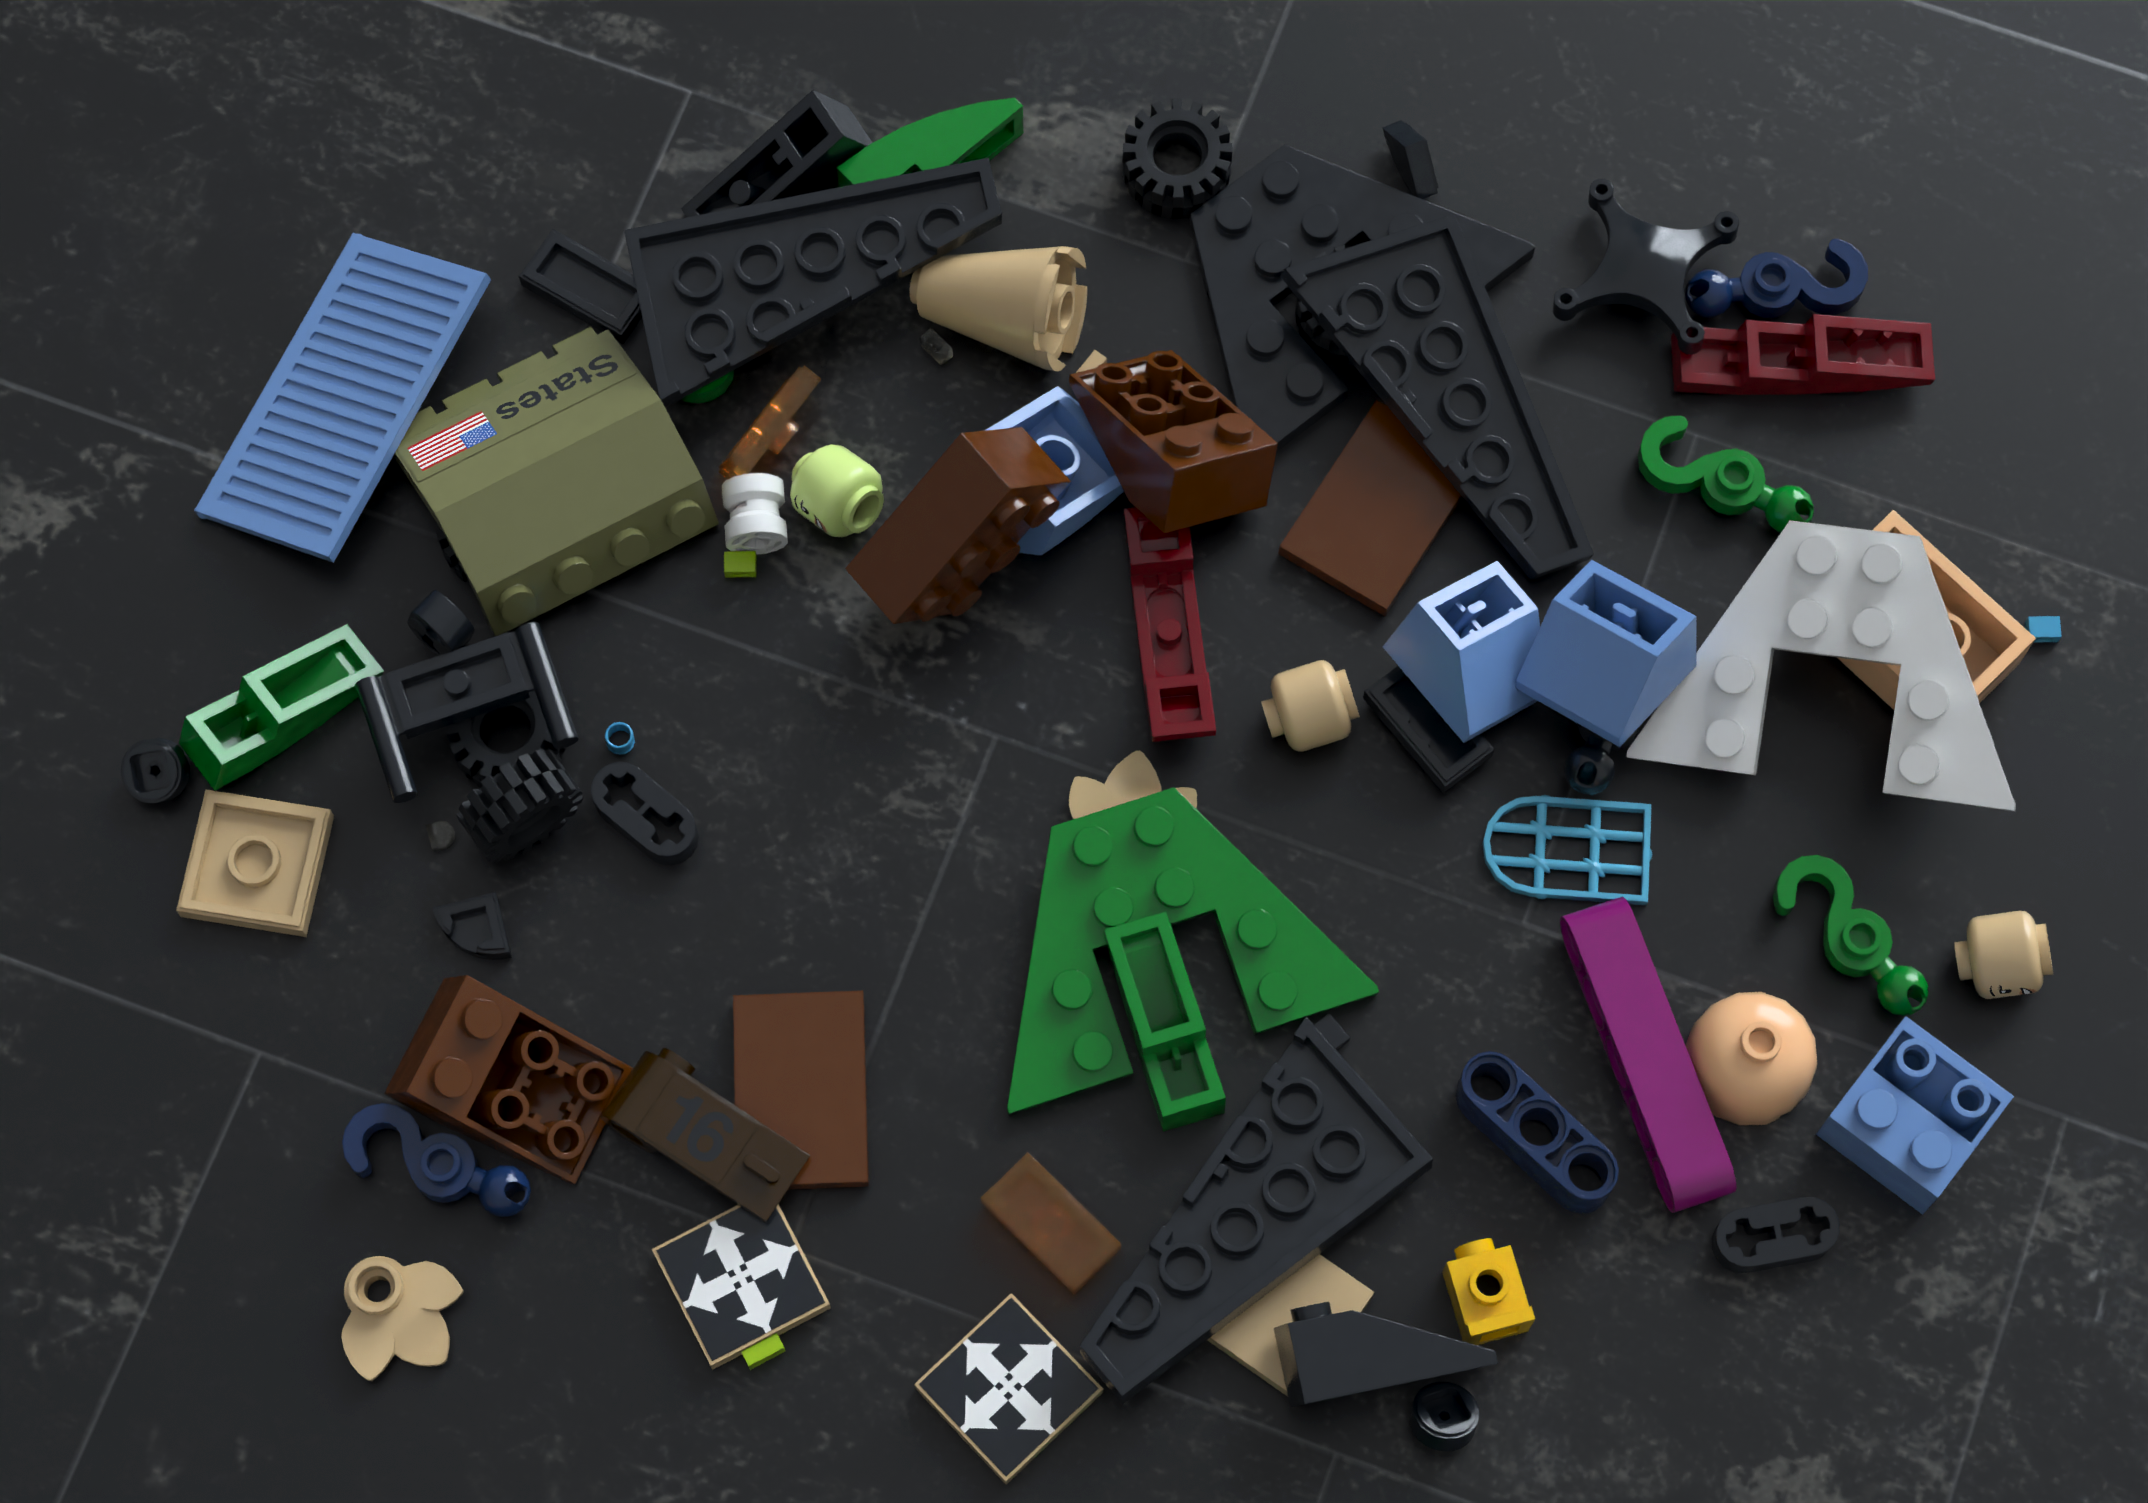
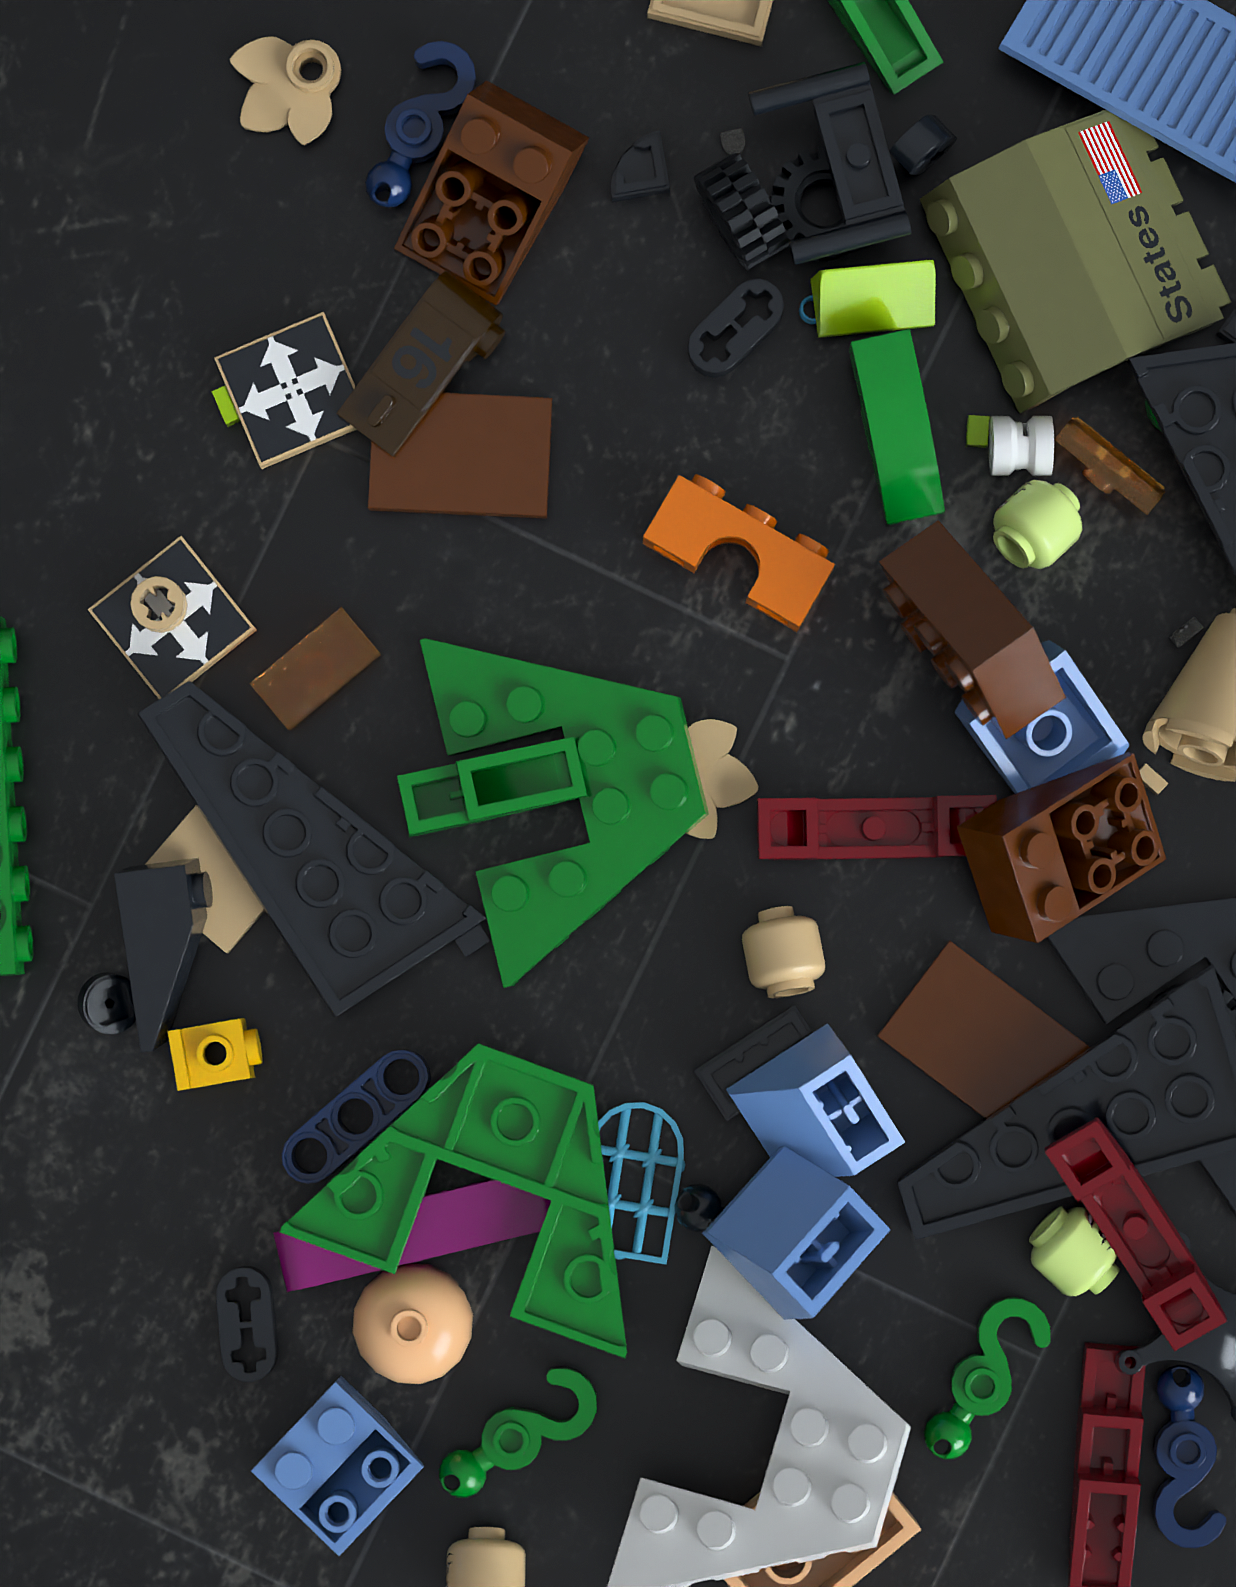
camera: 100 degrees right, 15 degrees up
none -> tan bush [130,576,188,633]
none -> green wing [280,1043,627,1358]
none -> orange arch [643,474,835,632]
none -> lime slope [811,260,936,338]
none -> green slope [849,329,945,526]
none -> yellowish green head [1029,1206,1120,1296]
none -> dark red slope [1045,1117,1227,1351]

